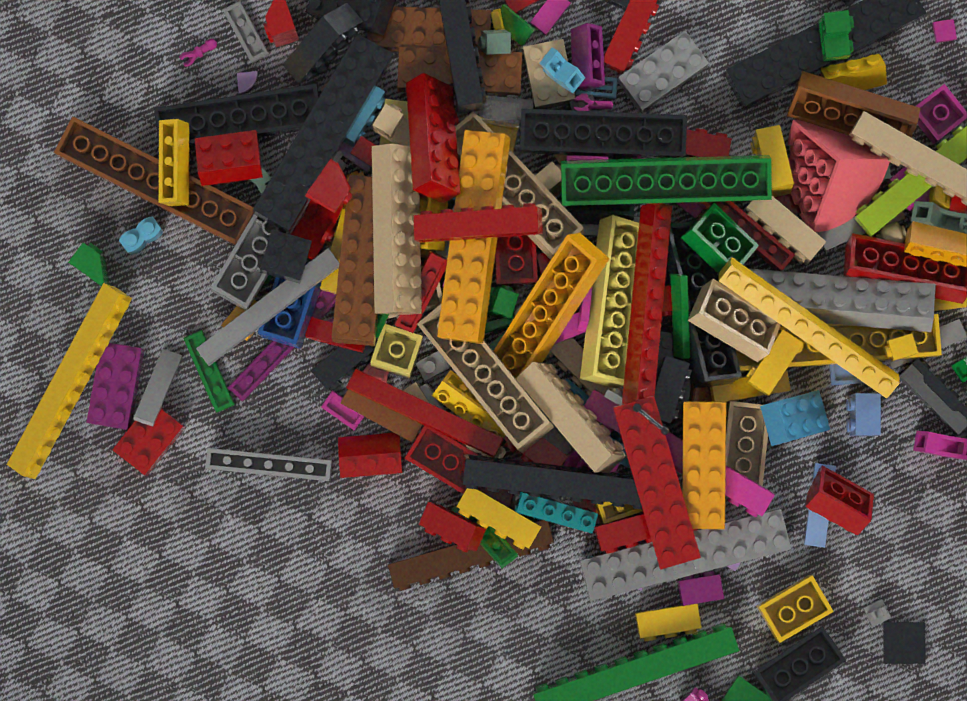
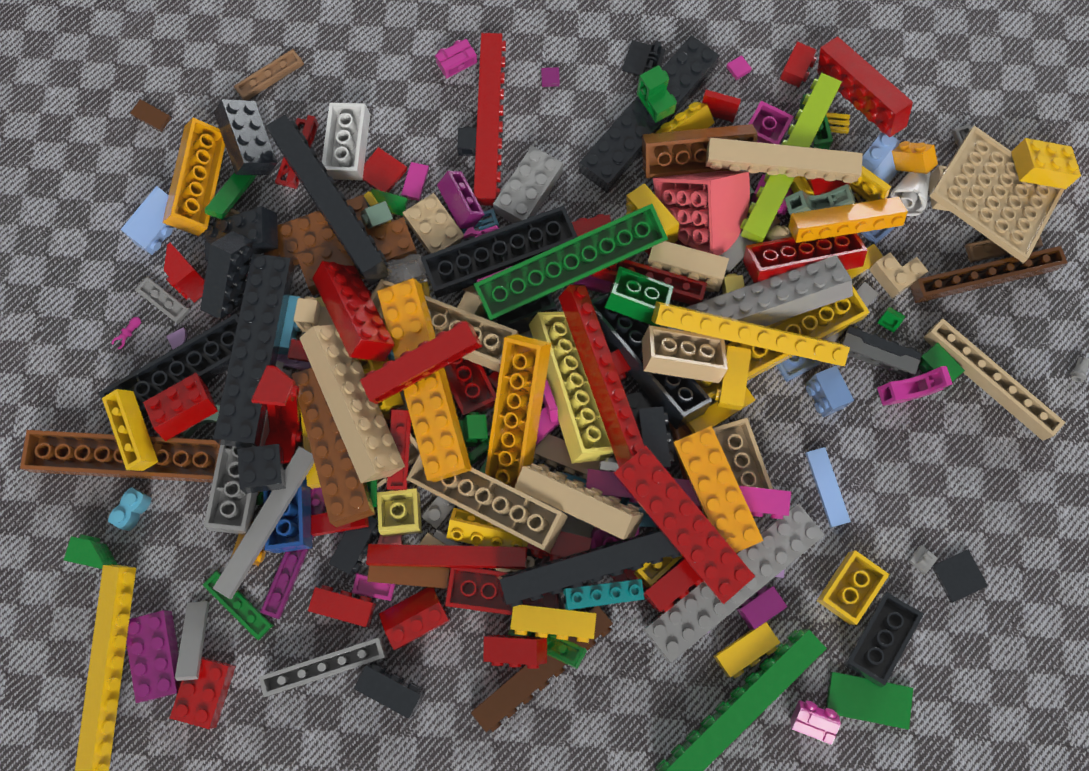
camera: 20 degrees left, 10 degrees down
medium azure brick [539,47,586,93] -> none
black hinge [633,403,669,435] -> none
green tile [671,274,690,359] -> none
dark azure brick [760,390,830,446] -> none
red slope [805,465,874,536] -> none
yellow brick [884,333,918,362] -> none
none -> red brick [308,585,376,627]
none -> black brick [353,663,425,719]
none -> red tile [702,90,741,122]
none -> light yellow brick [721,274,745,294]

